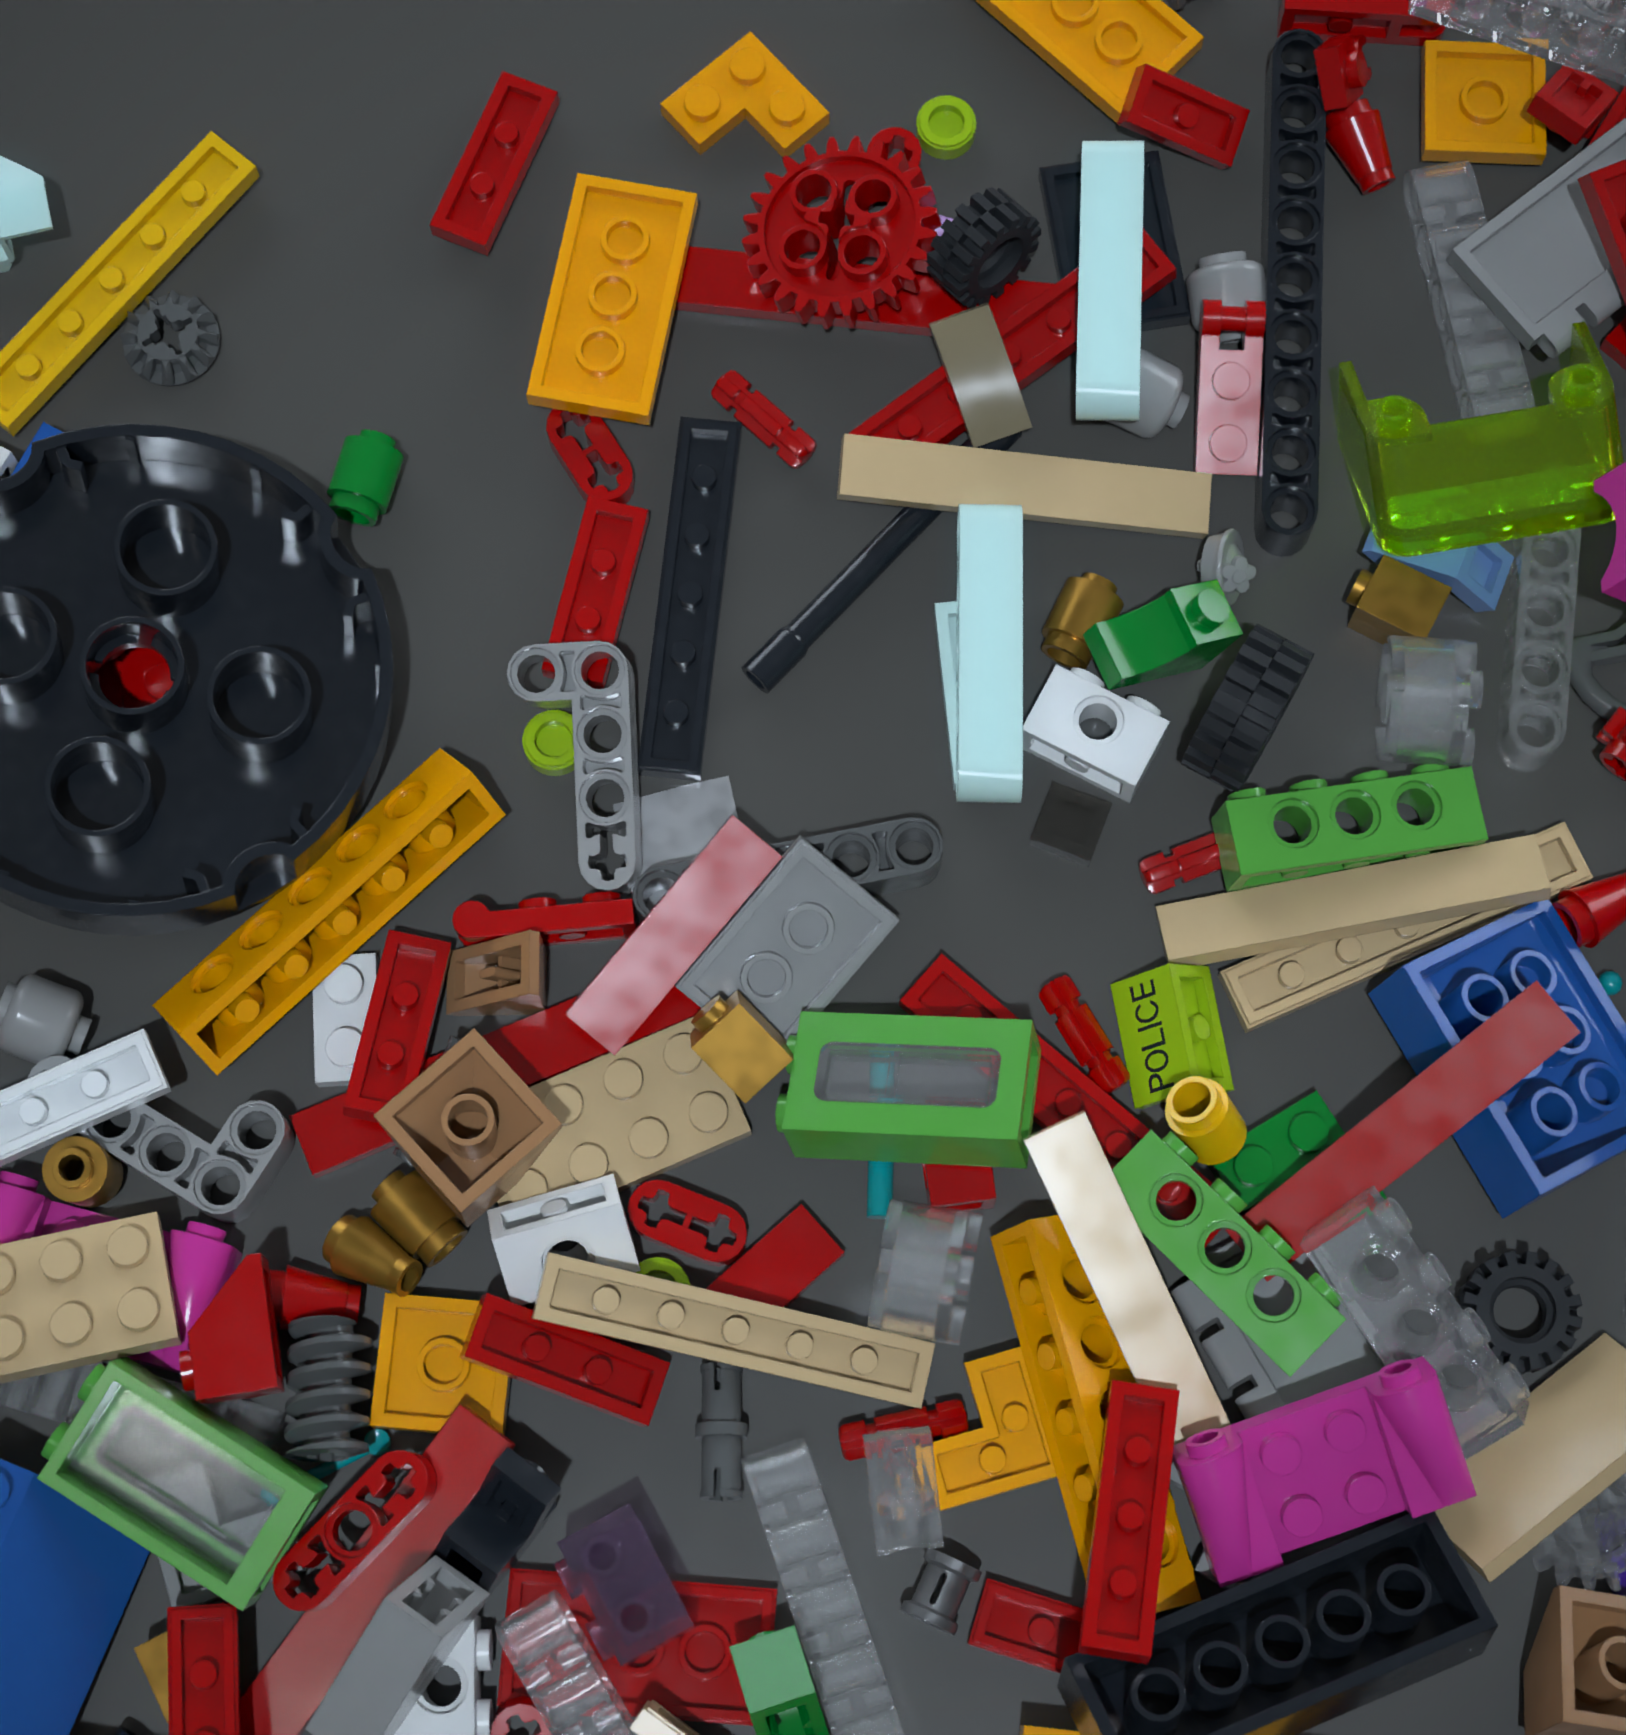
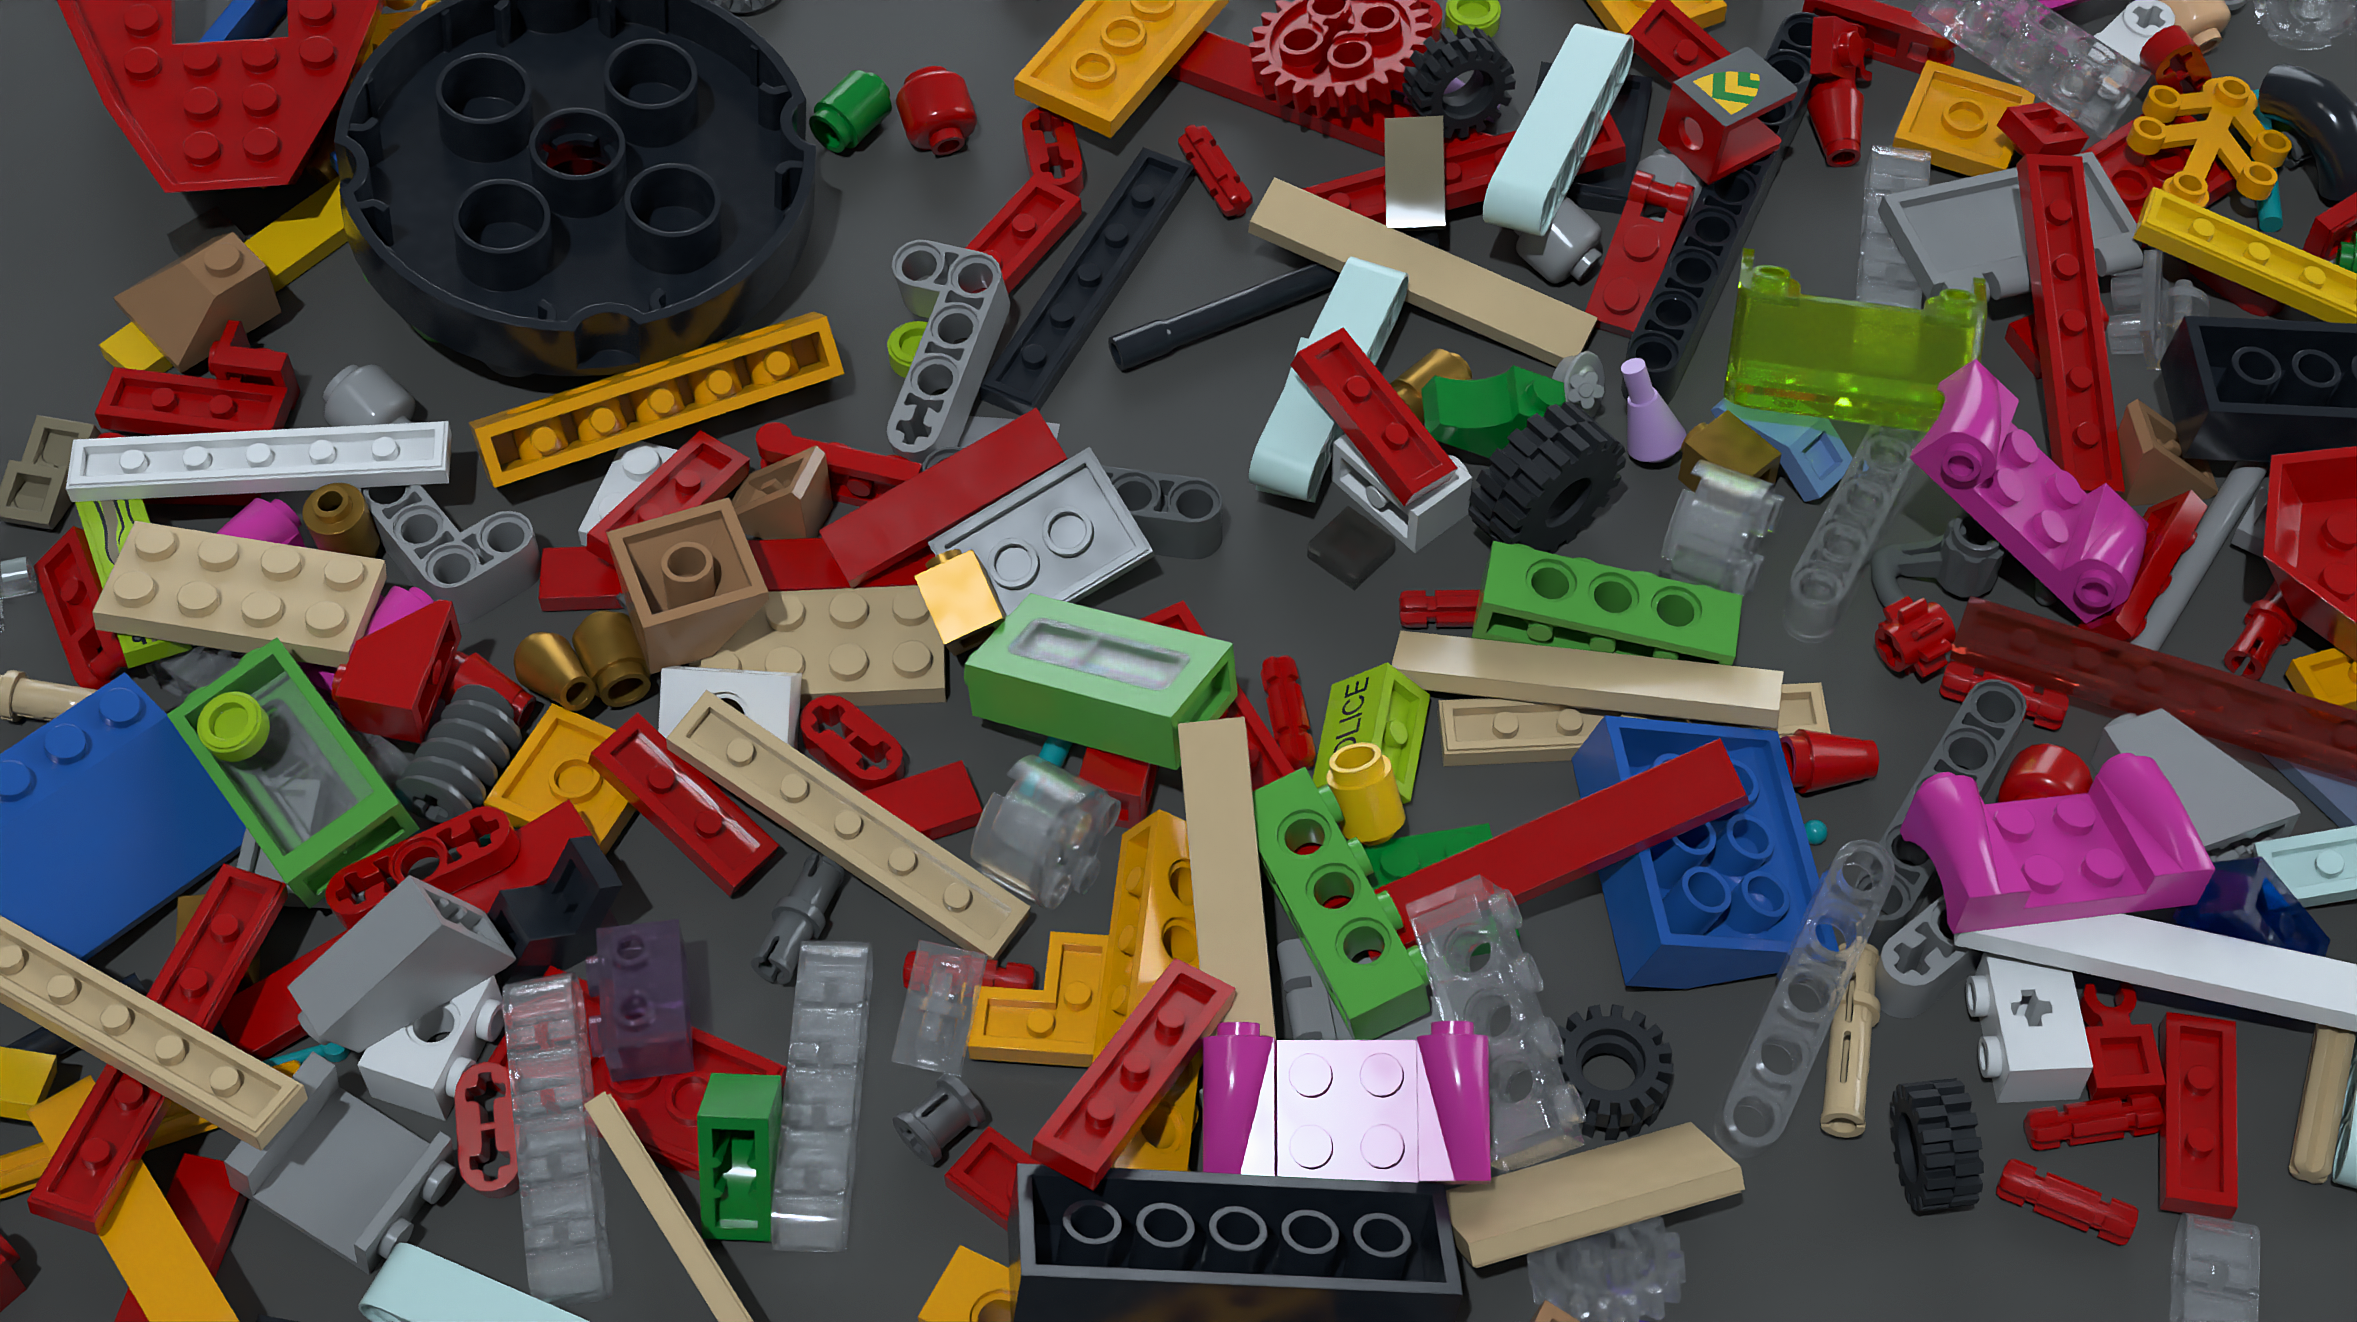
camera: 20 degrees right, 20 degrees down
none -> lime tile [197,691,270,762]
none -> red head [896,65,978,155]
none -> red plate [1290,327,1458,507]
none -> lavender cone [1621,358,1687,463]
none -> piece [1657,47,1798,185]

